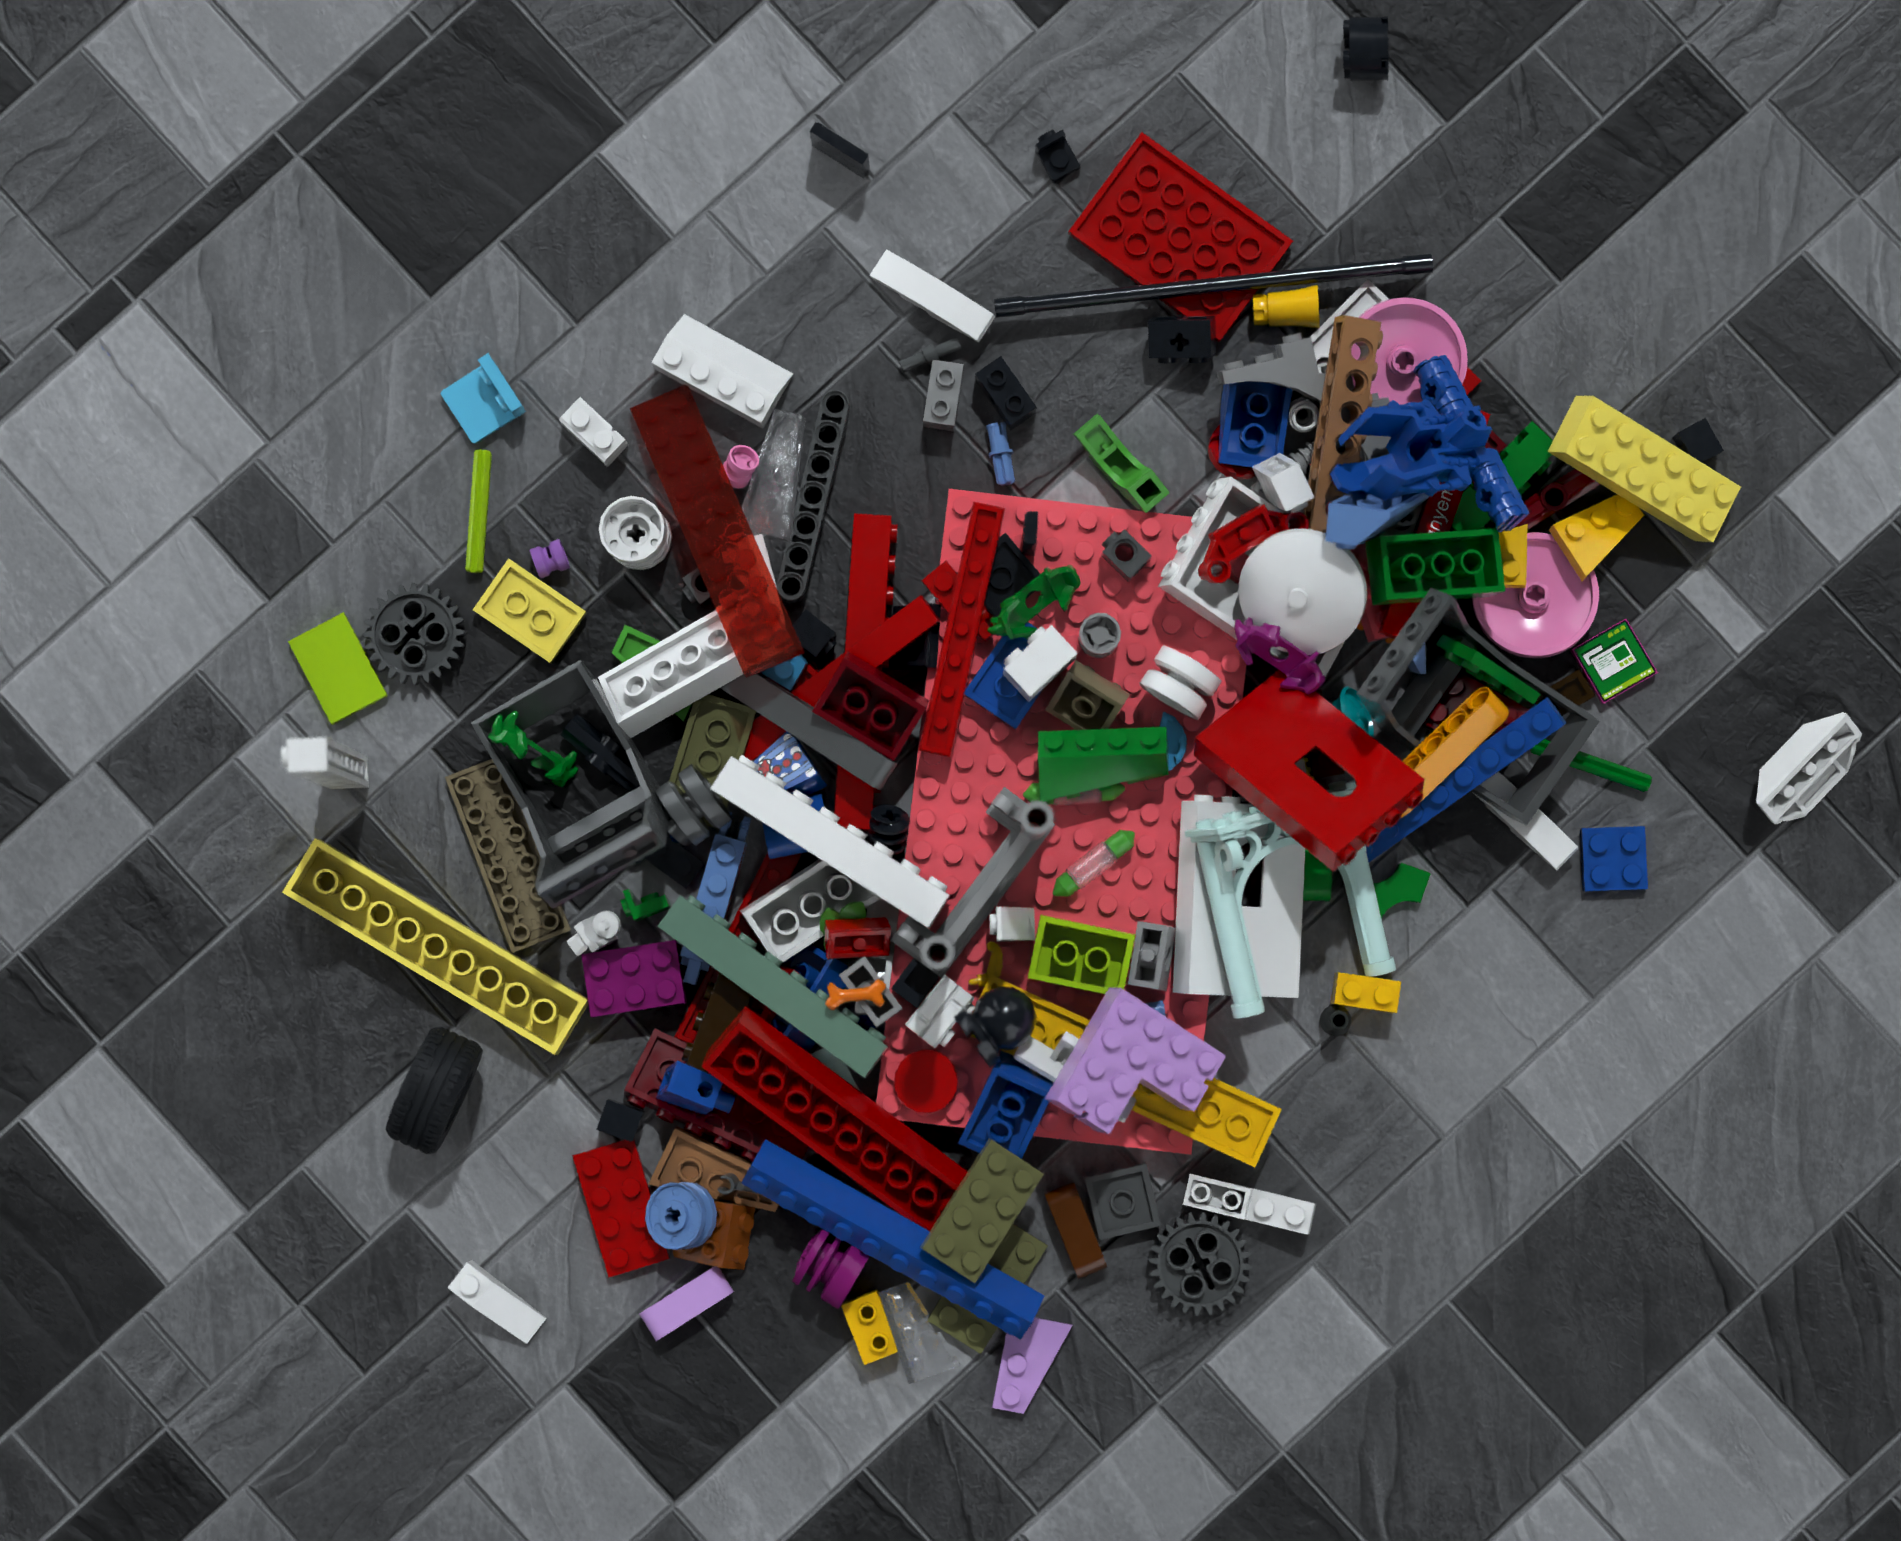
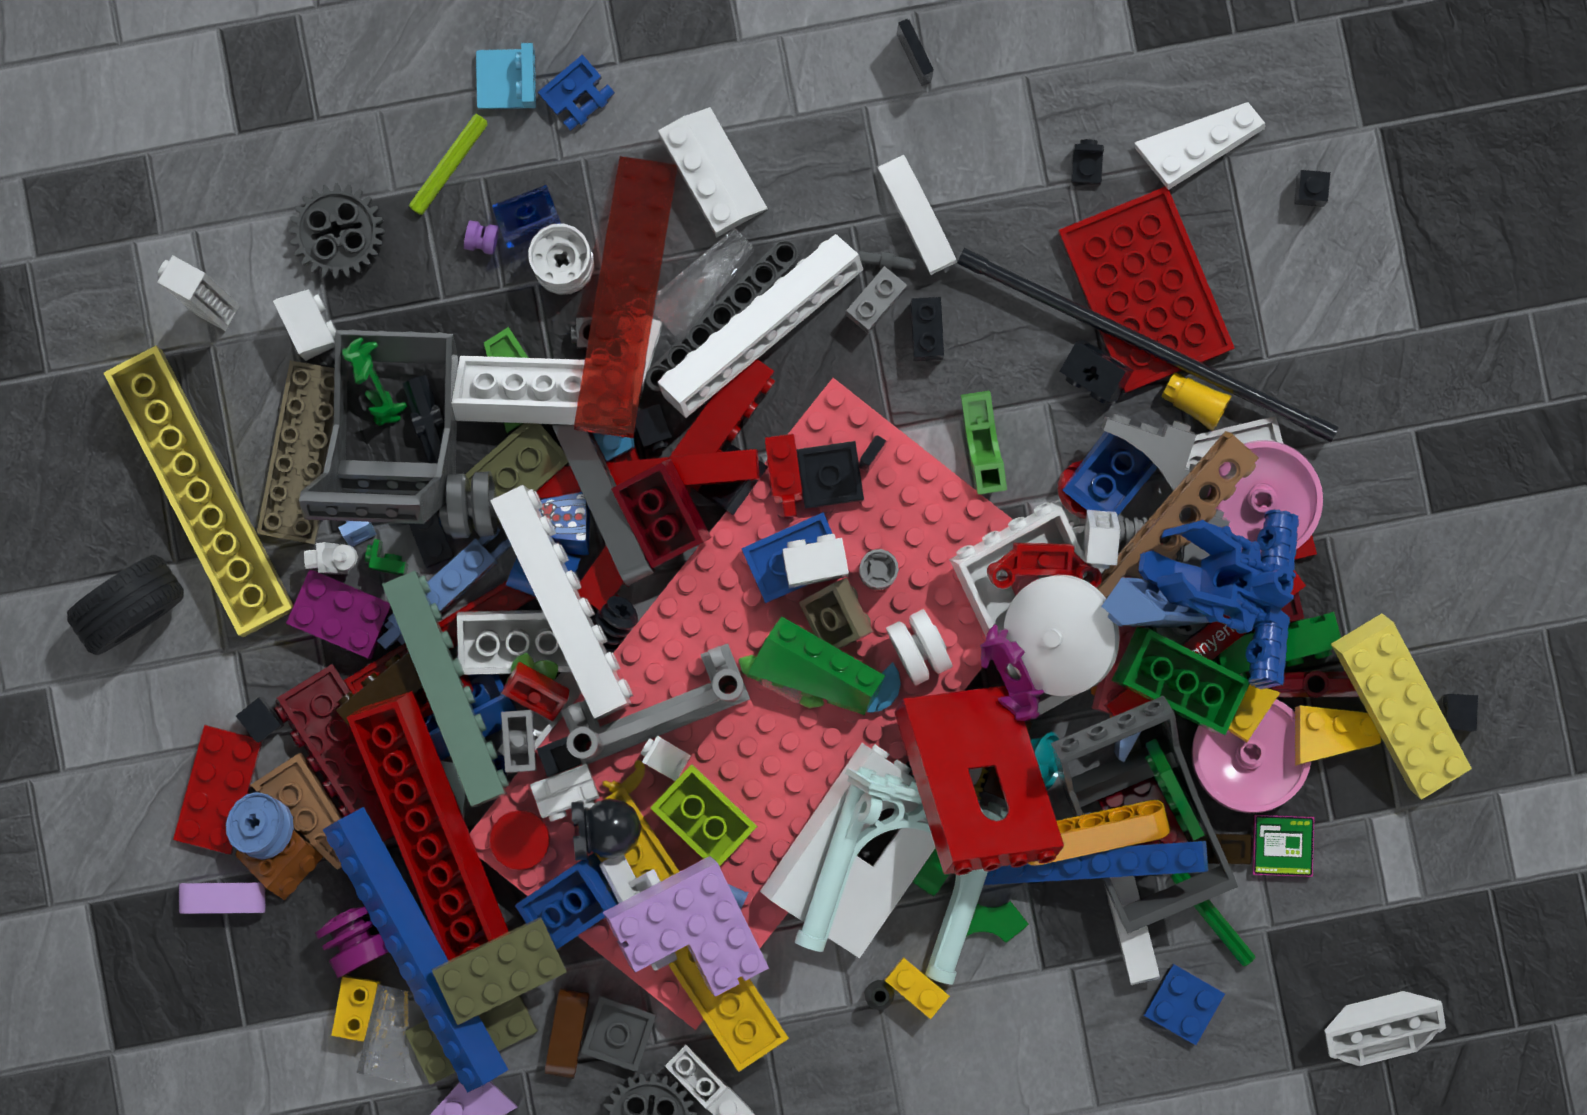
camera: 30 degrees right, 0 degrees up
lime tile [288,612,388,725] -> none
white slope [448,1260,547,1344] -> none
light yellow plate [473,558,587,664] -> none
white brick [559,397,629,467] -> none
blue torso [656,1061,735,1115] -> none
dark grey hand [717,1173,759,1194] -> none
bright pink wheel [720,445,759,489] -> none
orange piece [825,979,886,1010] -> none
red tile [919,502,1005,758] -> none
medium blue axle [986,422,1015,486] -> none
green piece [988,565,1081,640] -> none
piece [1053,830,1135,896] -> none
dark grey brick [1101,529,1152,582] -> none
light grey brick [1128,921,1176,991] -> none
white brick [1288,398,1319,432] -> none
black brick [1343,17,1389,81] -> none
none -> white slope [273,289,336,361]
none -> light blue tile [338,521,377,547]
none -> clear blue slope [492,185,561,248]
none -> blue plate [538,54,615,131]
none -> white brick [658,234,863,418]
none -> white wing [1134,102,1265,190]
none -> black brick [1294,170,1331,207]

